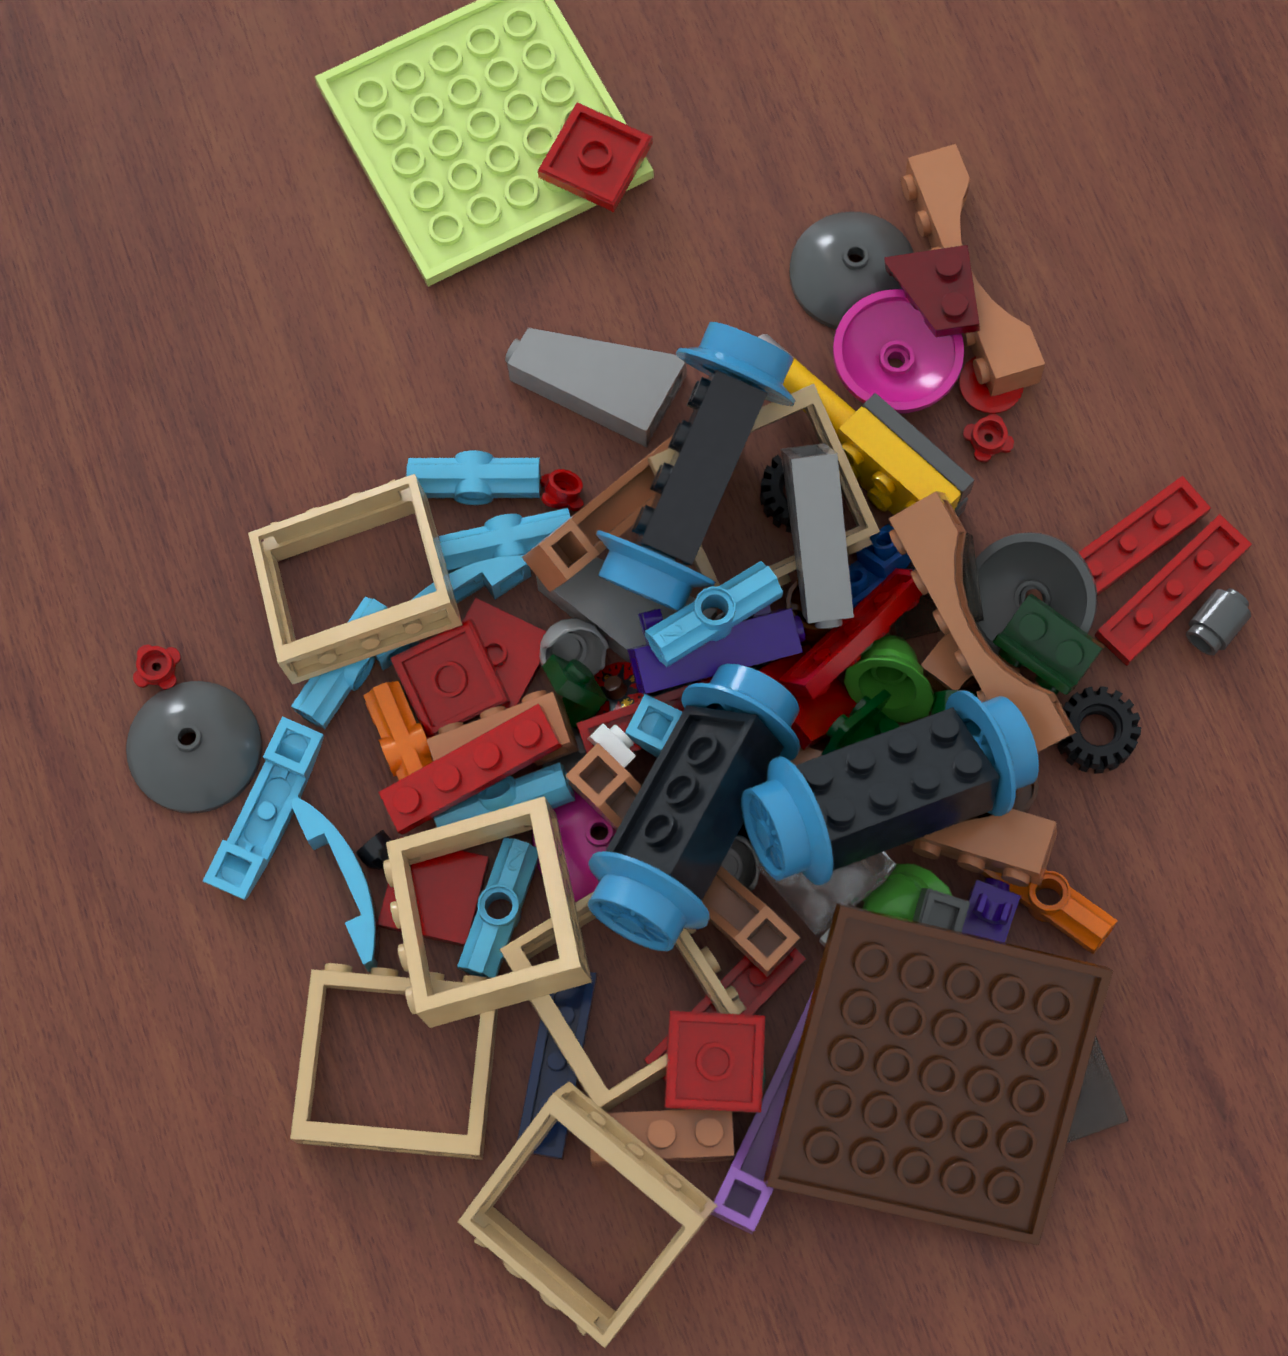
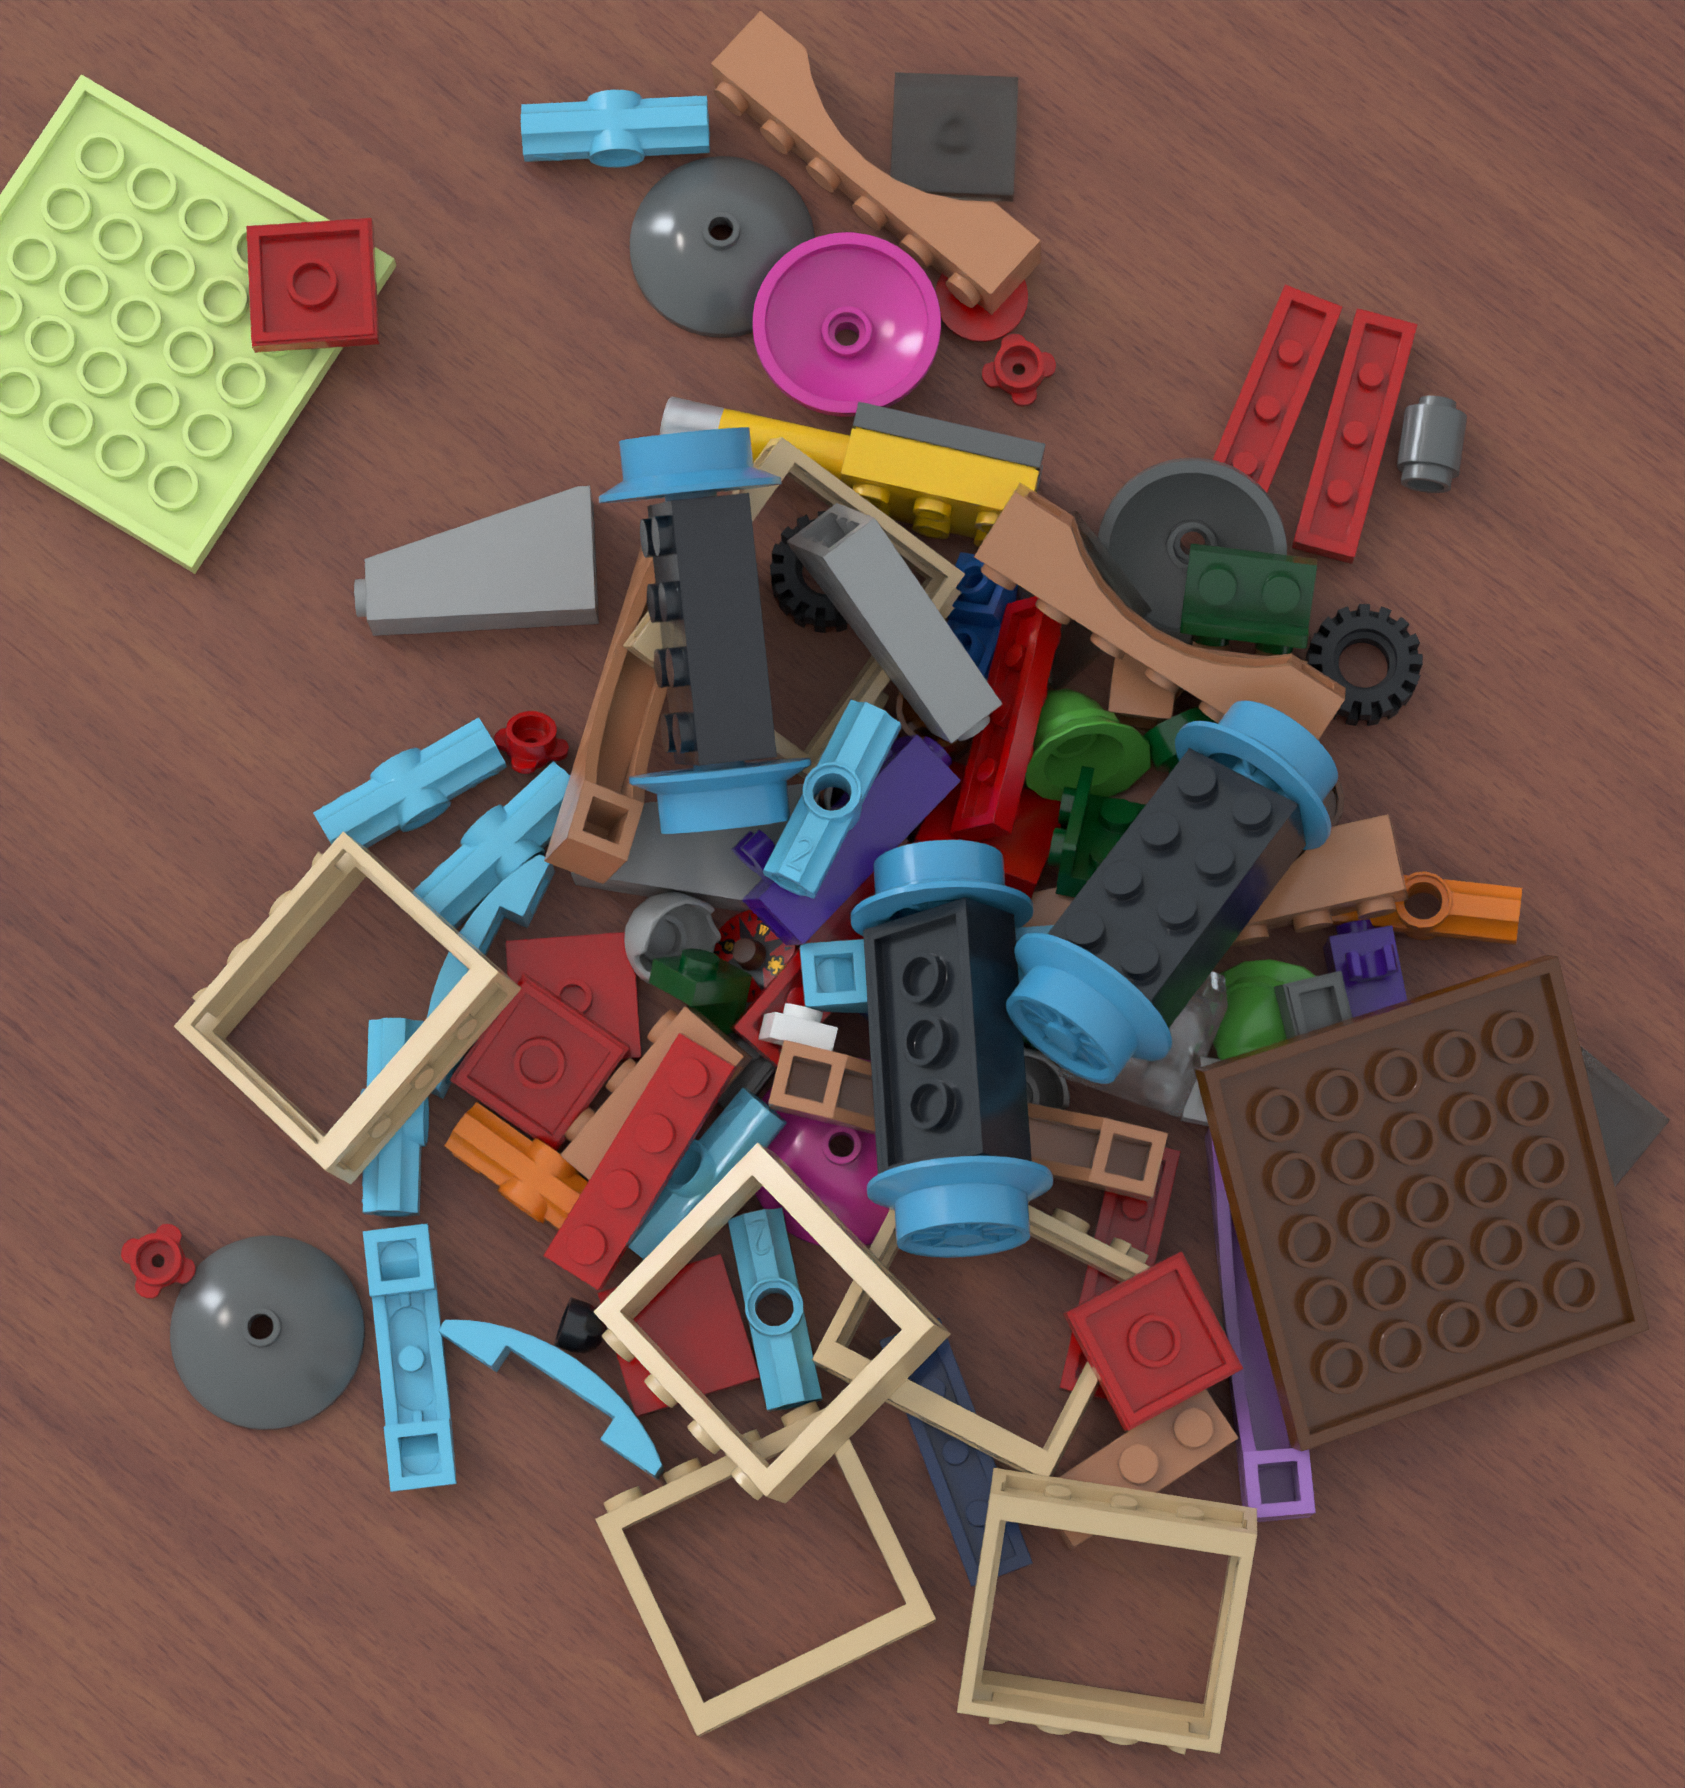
camera: 30 degrees left, 5 degrees up
dark red wing [884,245,980,337] -> none
none -> medium azure piece [521,90,710,168]
none -> clear smoke plate [890,72,1018,202]

